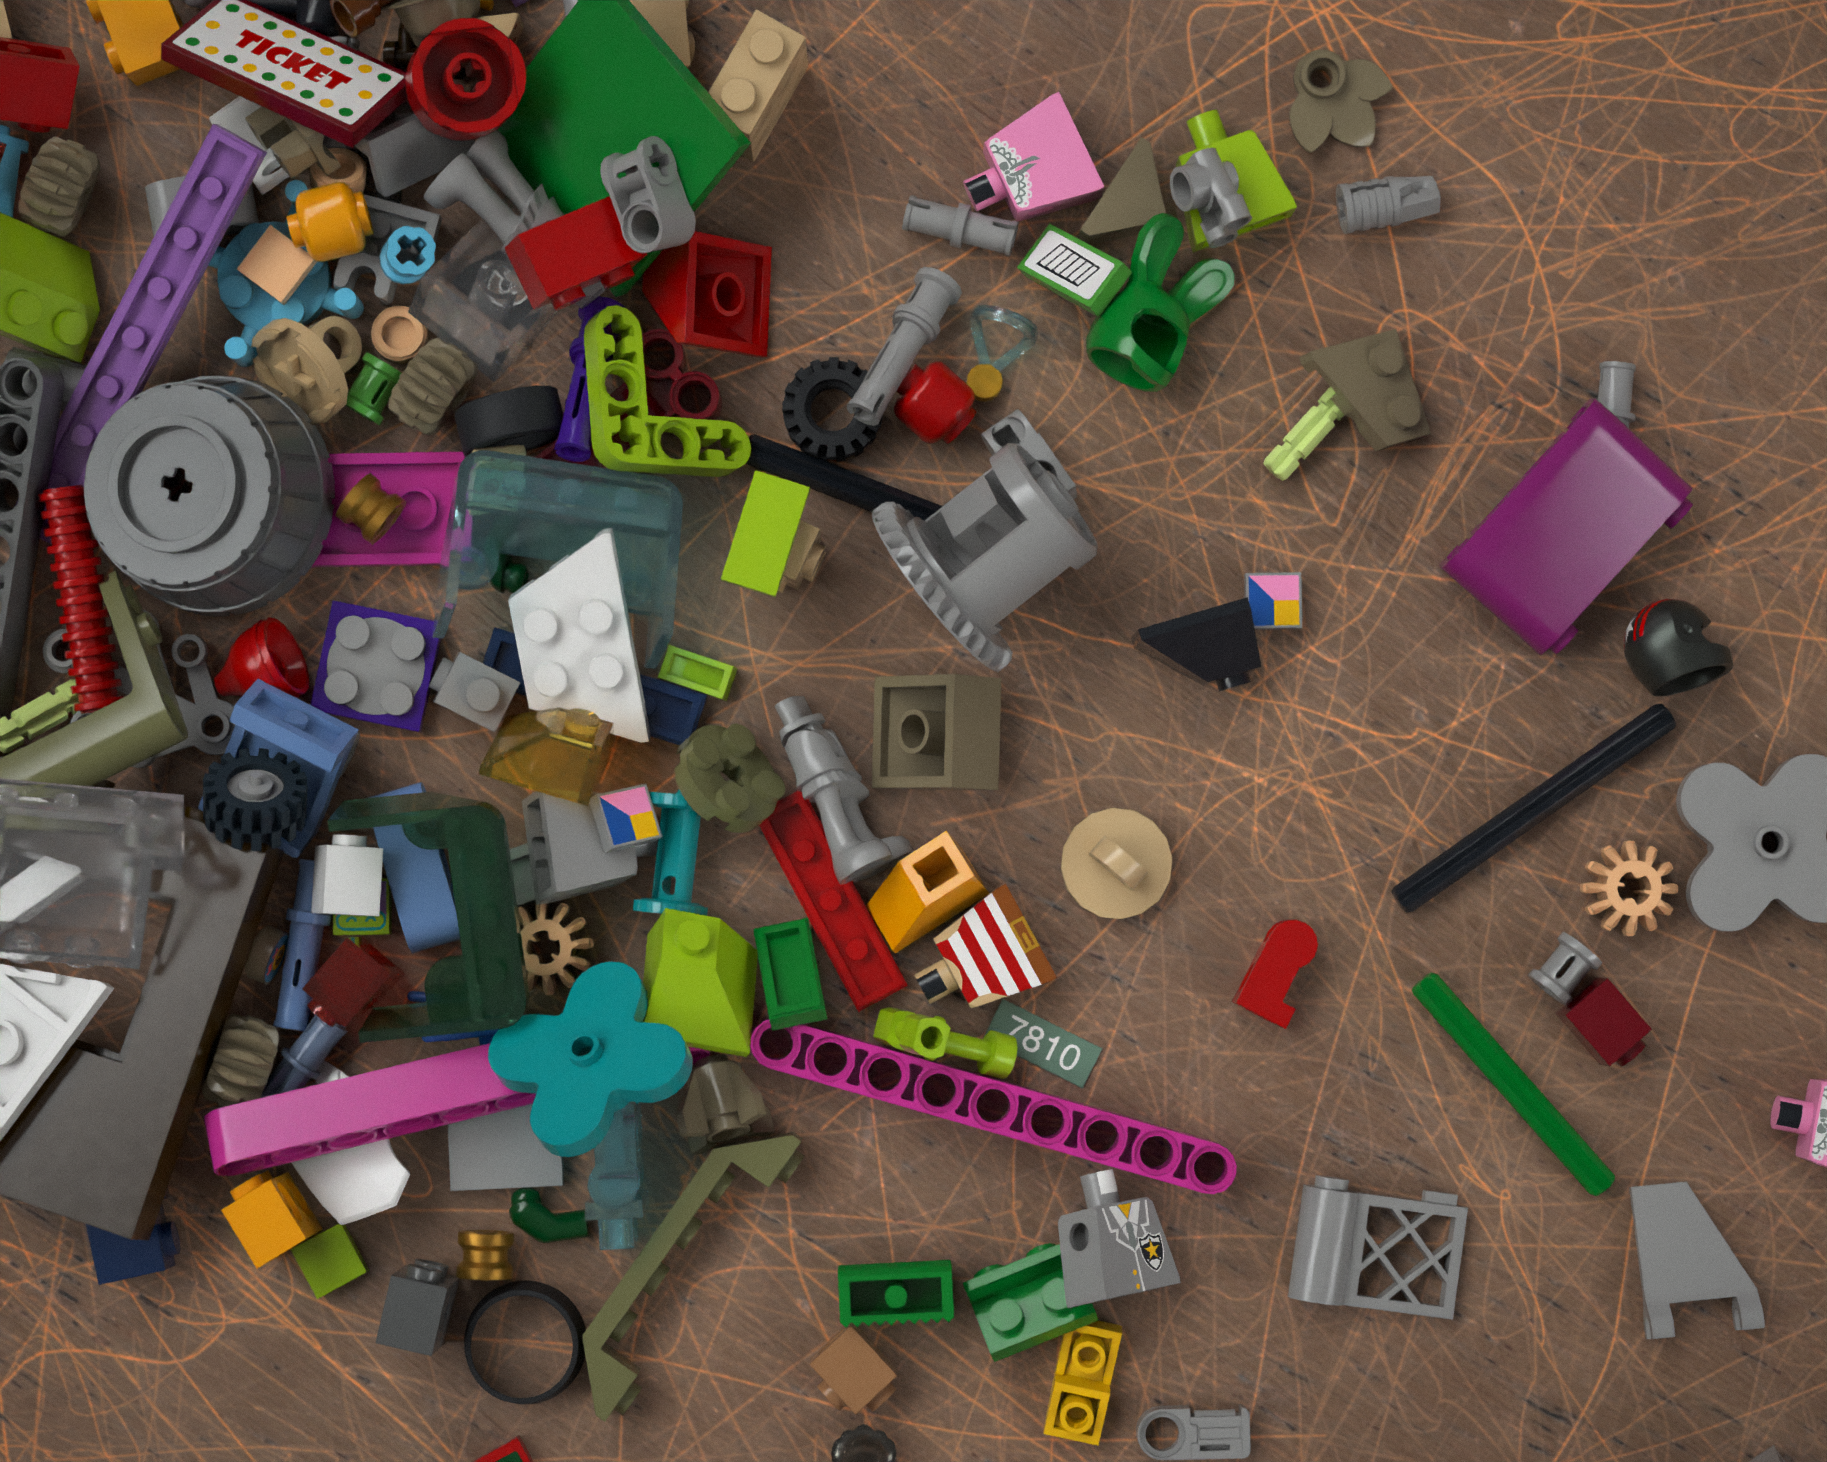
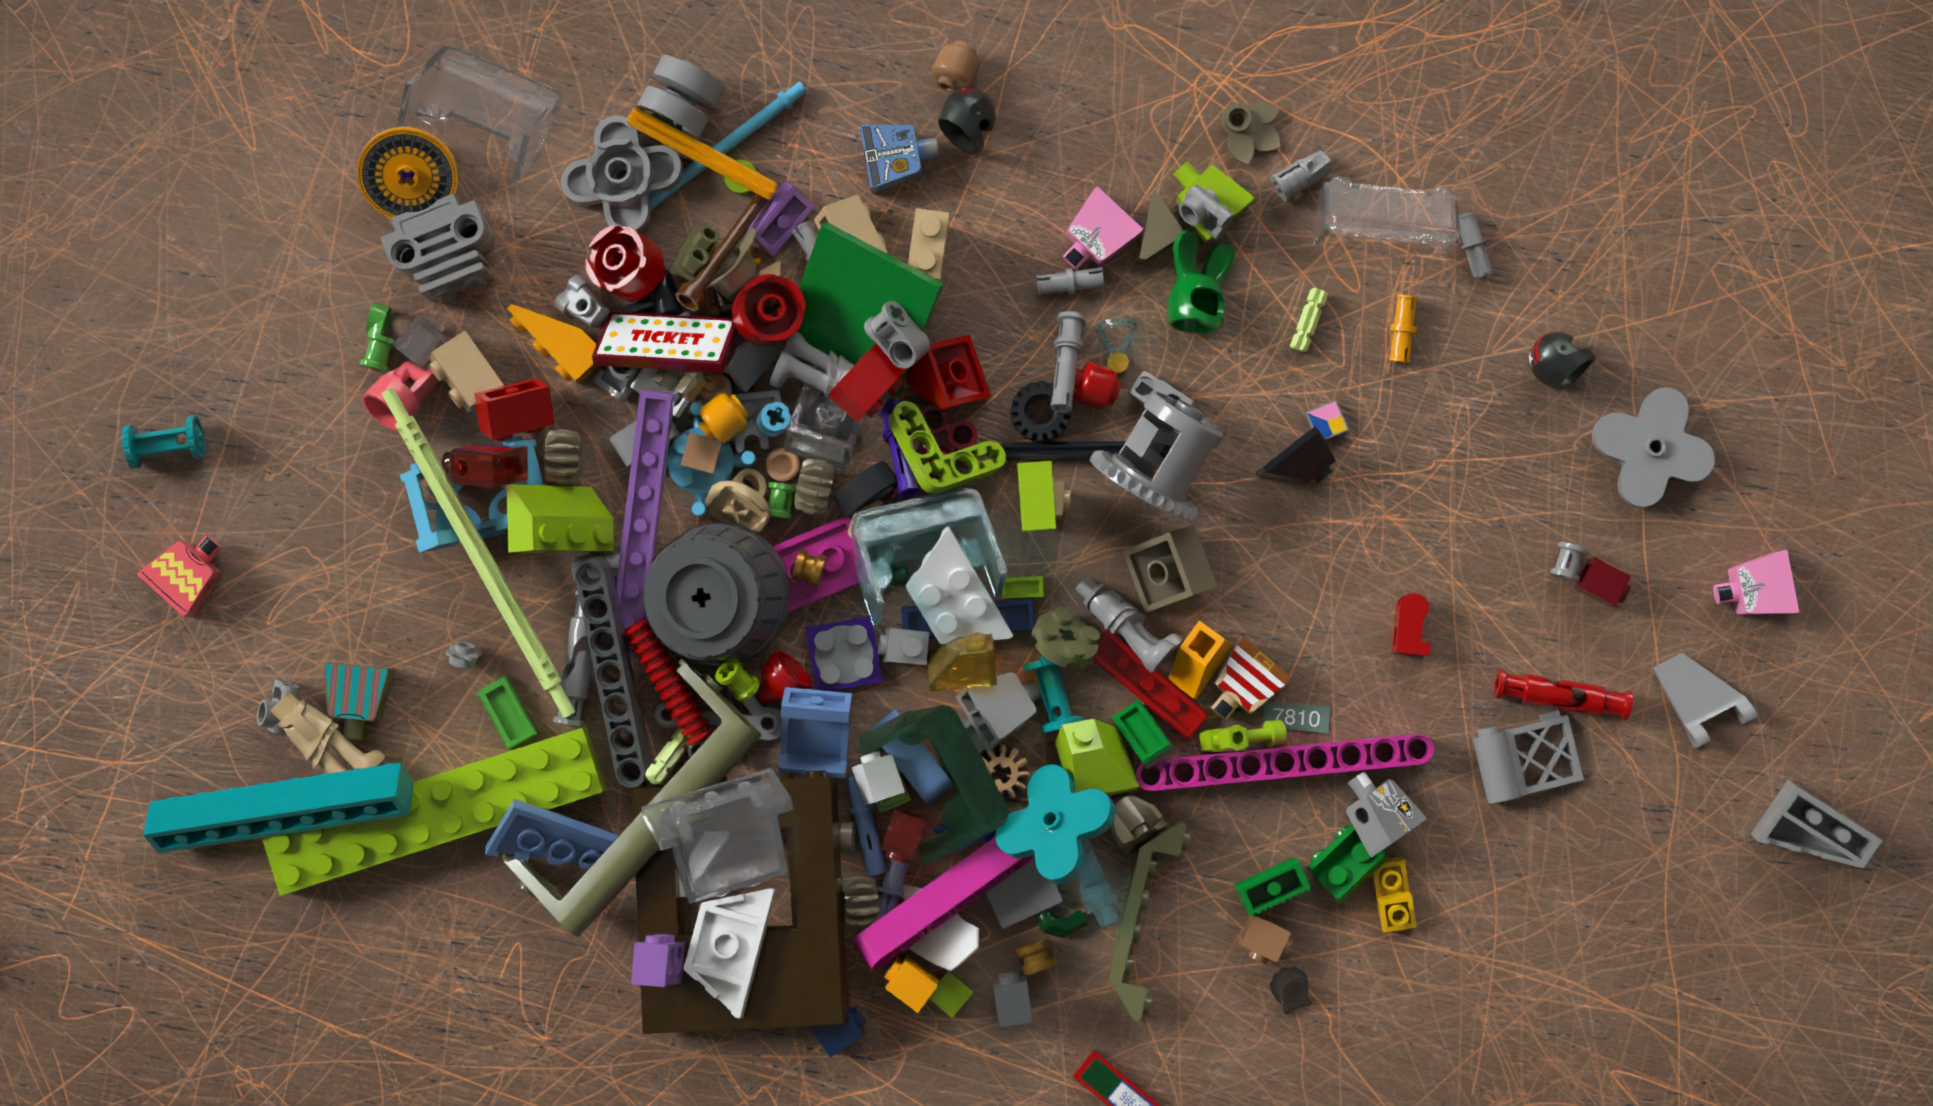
camera: 15 degrees left, 0 degrees up
black wheel [203,748,307,851] -> none
black tyre [464,1280,586,1404] -> none
tile [589,783,662,853] -> none
tile [1017,223,1132,317] -> none
tan tile [1061,808,1173,919] -> none
light grey piece [1136,1404,1251,1460] -> none
dark tan wing [1299,329,1431,452] -> none
black axle [1391,703,1676,913] -> none
green axle [1412,972,1615,1196] -> none
magenta windscreen [1439,398,1693,655] -> none
light nougat gear [1580,841,1678,936] -> none
none -> light grey plate [592,366,640,403]
none -> lime bush [715,658,760,702]
none -> clear windscreen [1313,176,1460,258]
none -> light orange pin [1389,294,1418,363]
none -> red piece [1493,669,1633,721]

